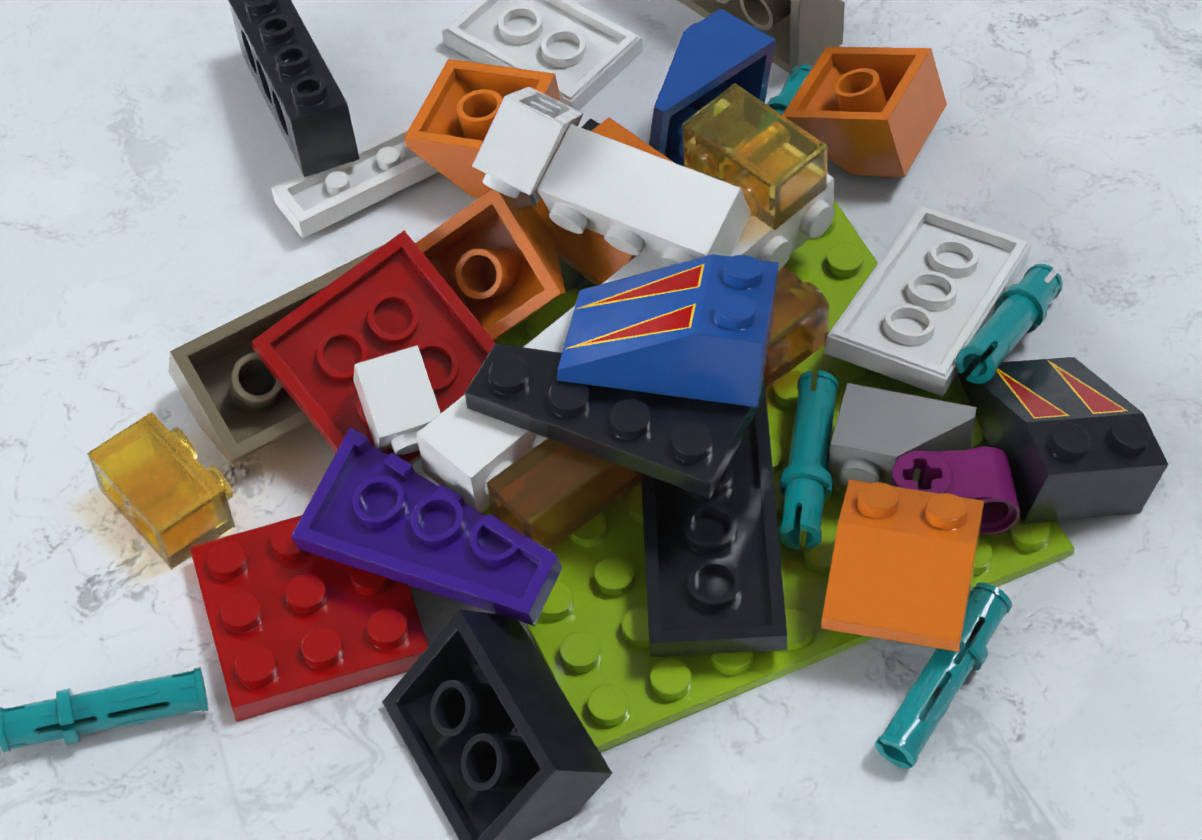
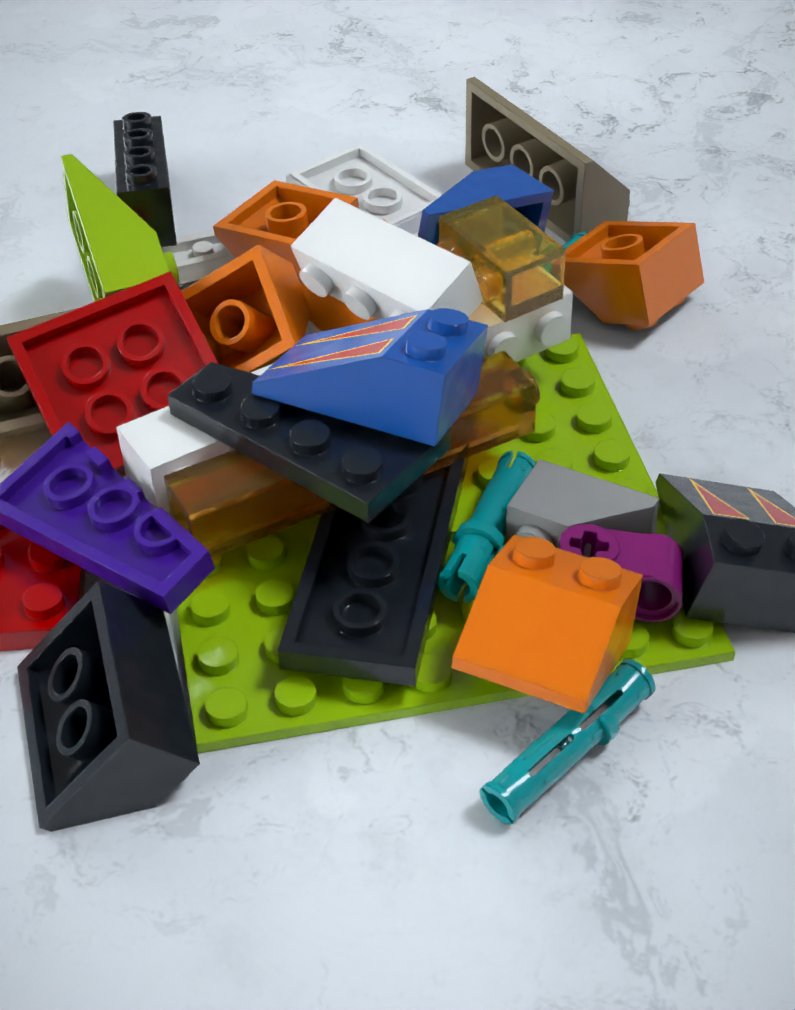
camera: 10 degrees right, 10 degrees down
white brick [353,345,441,455] -> none
white brick [472,87,584,198] -> none
white tile [824,205,1032,396] -> none
teal pin [955,264,1063,384] -> none
none -> lime slope [61,154,179,302]

